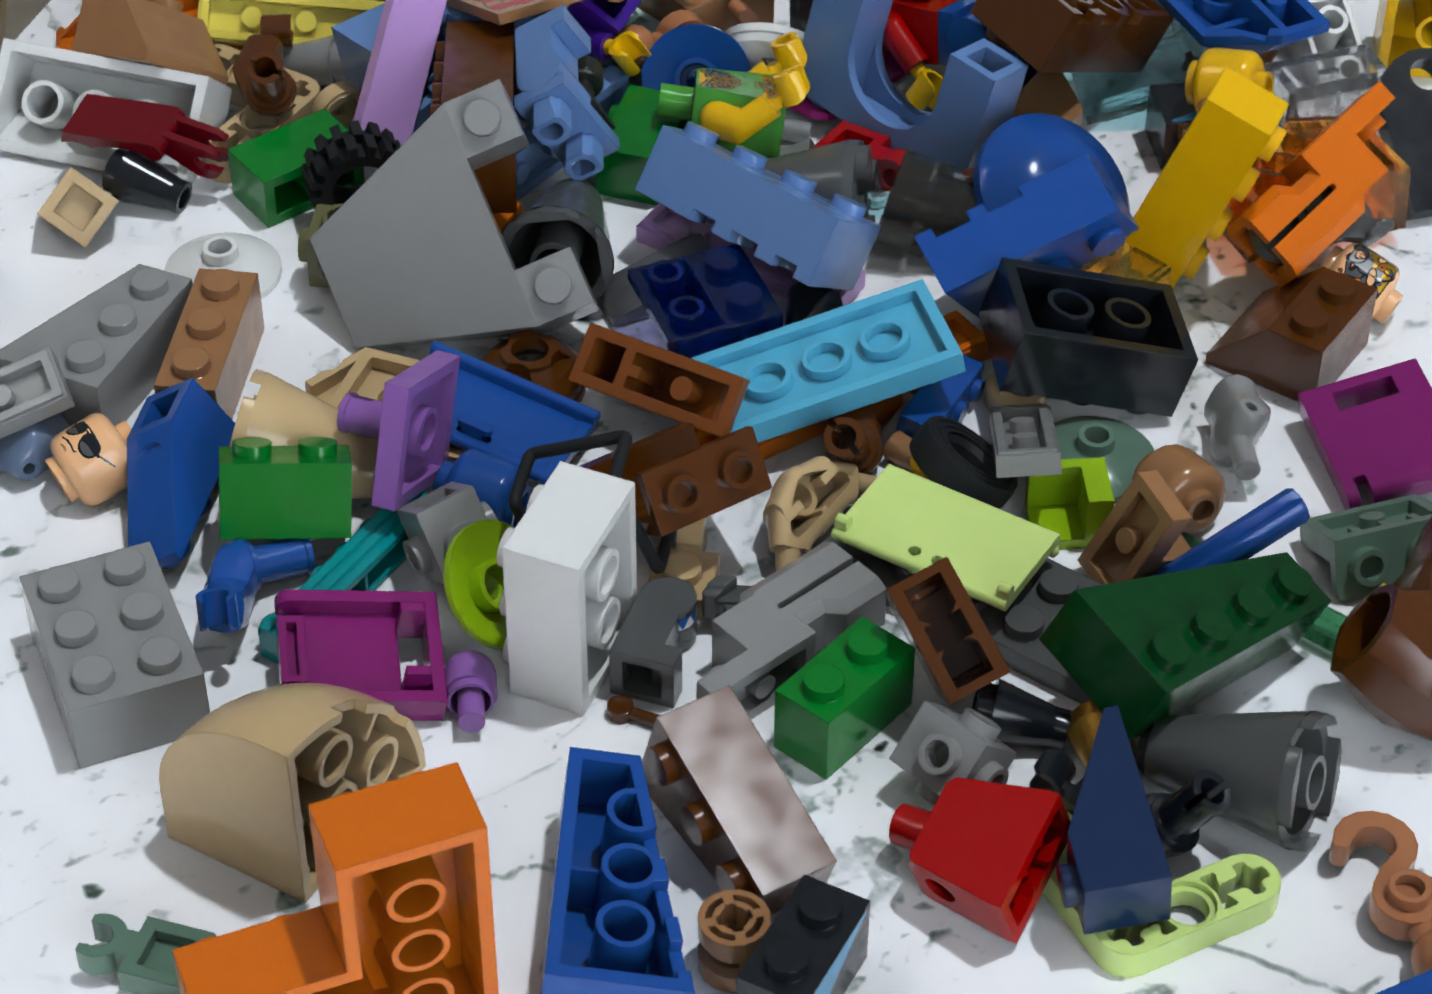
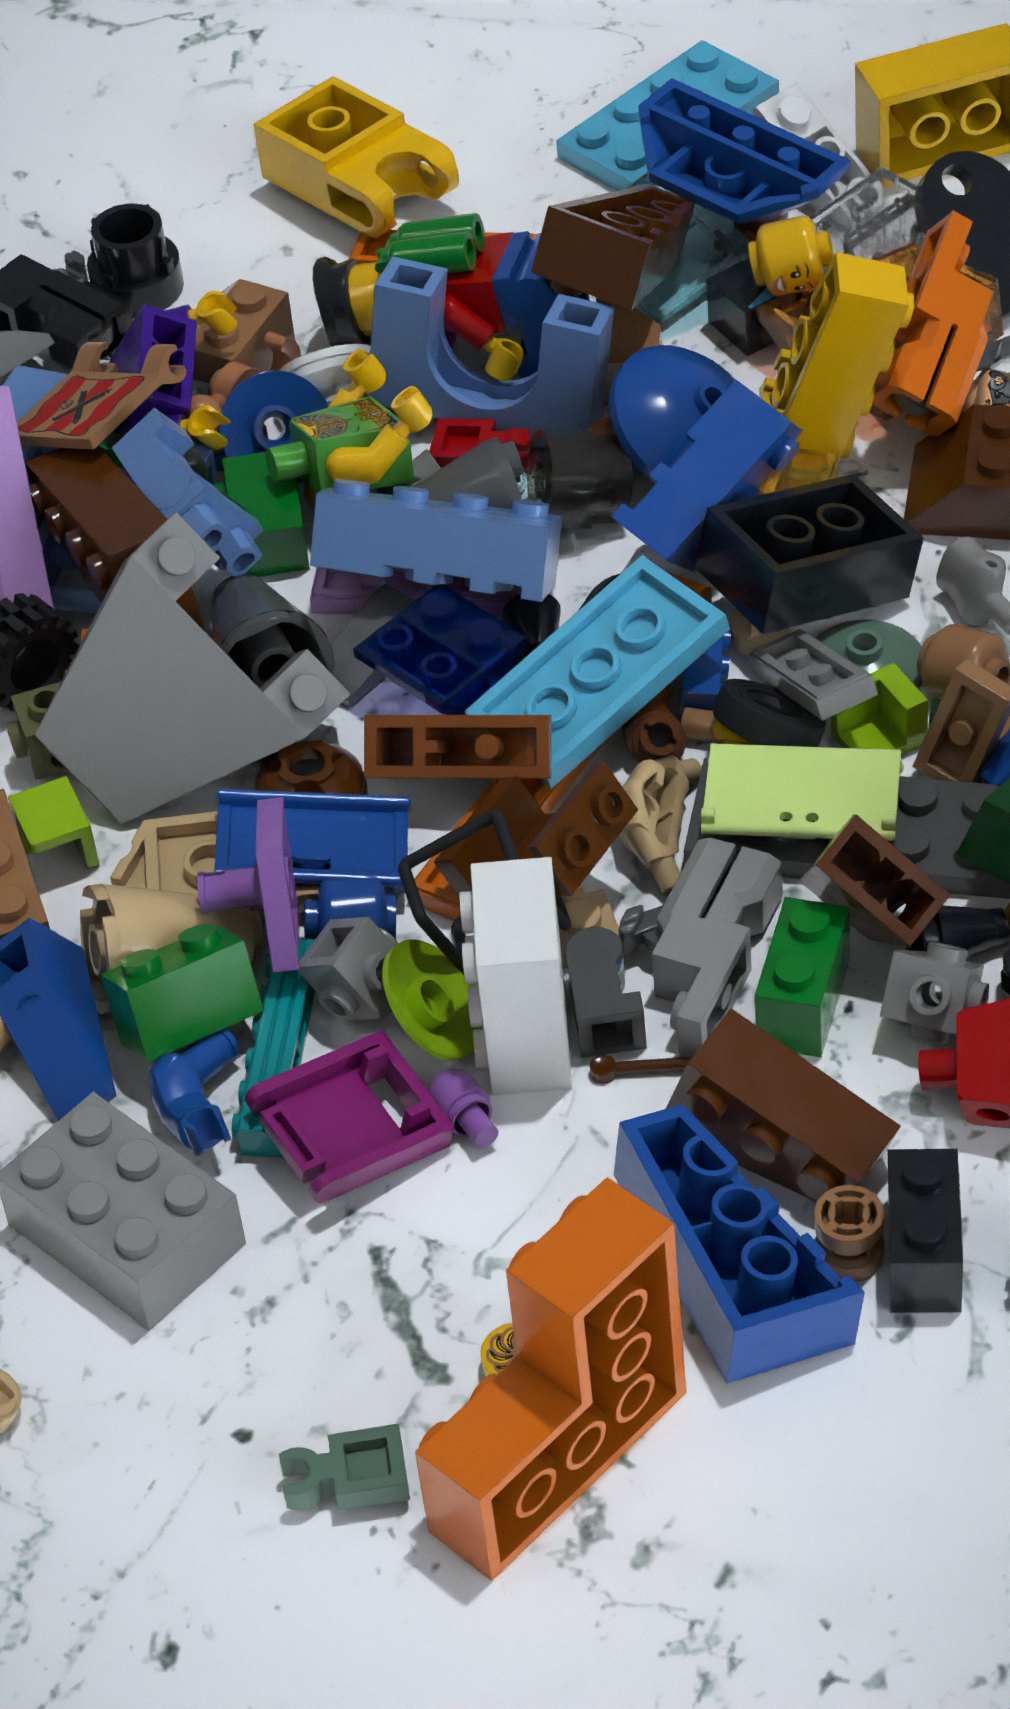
camera: 20 degrees left, 5 degrees up
tan brick [159,683,426,903] -> none
none -> lime panel [7,776,100,869]

